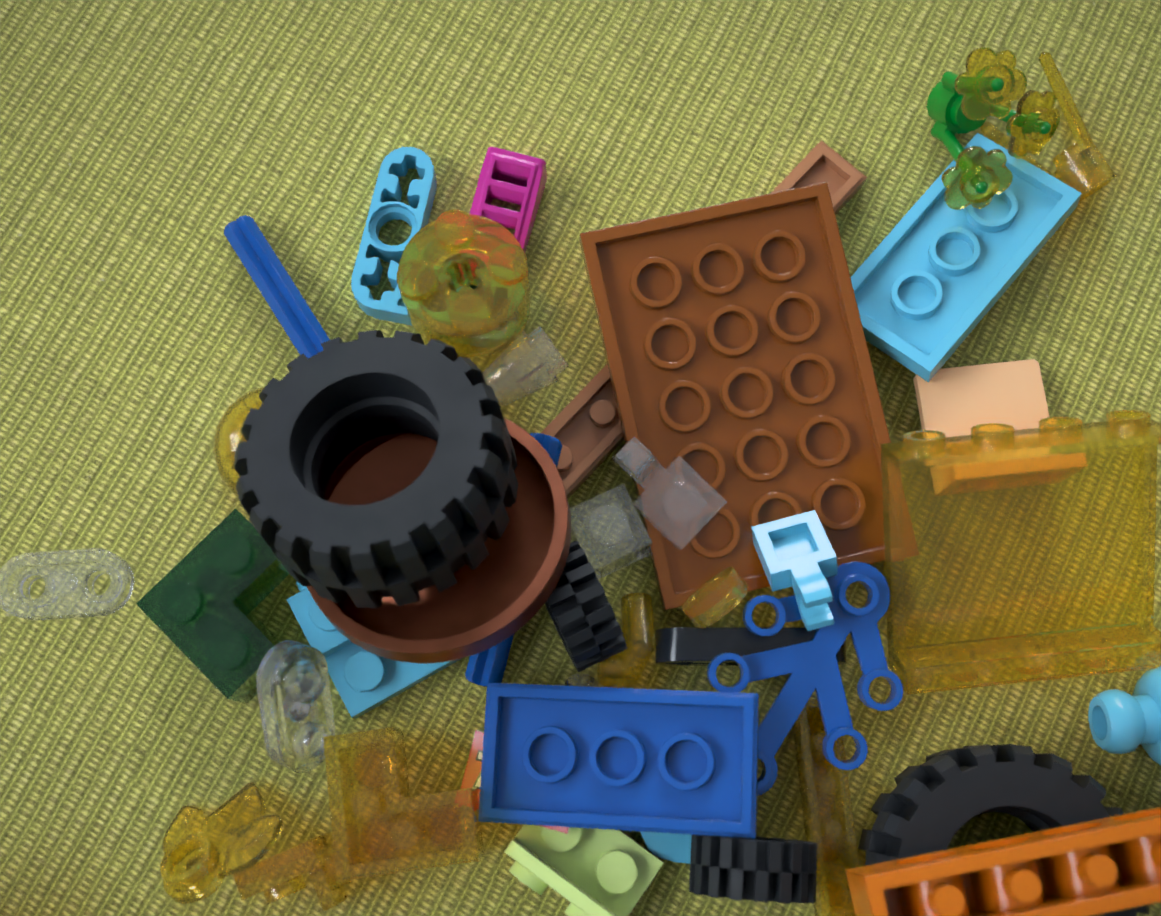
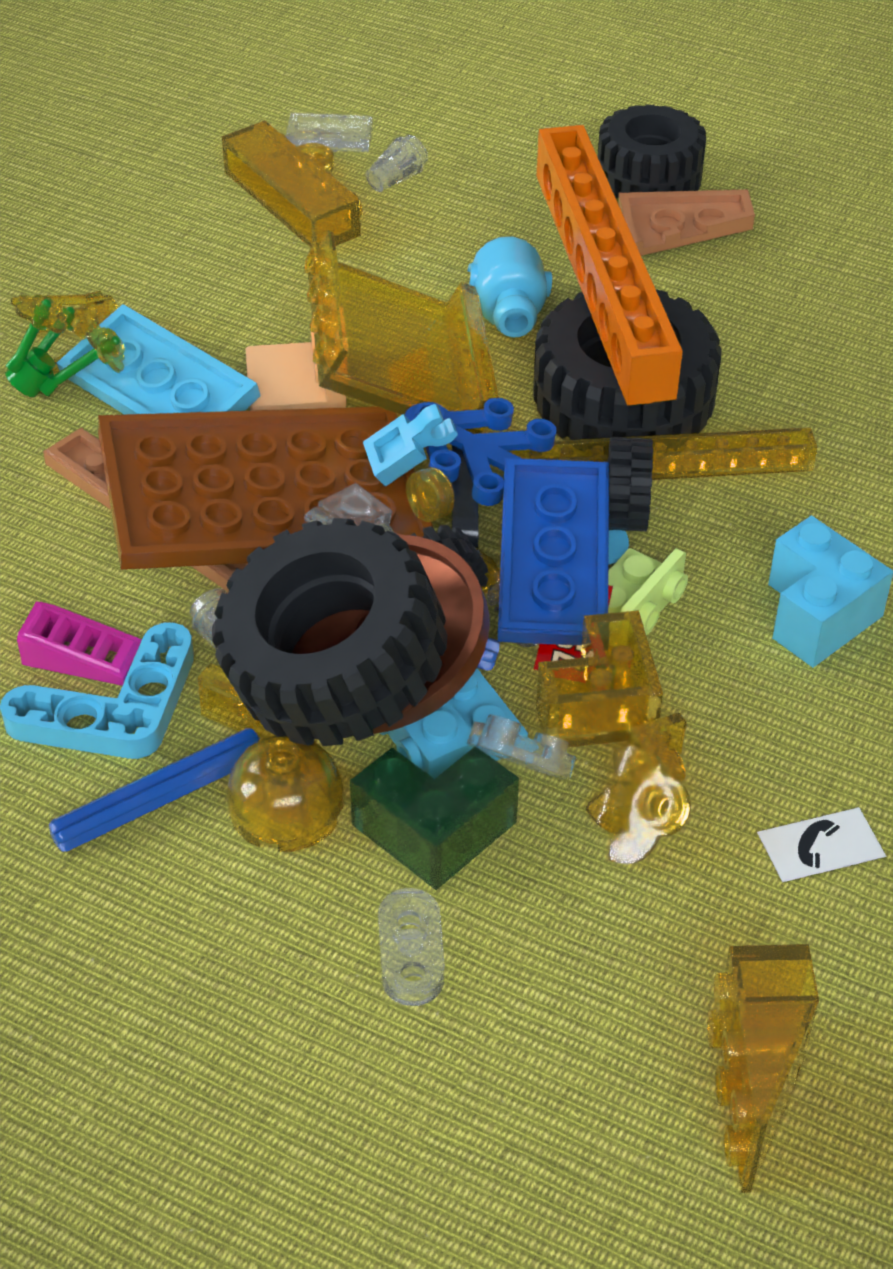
camera: 90 degrees left, 30 degrees down
clear yellow brick [397,209,531,358] -> none

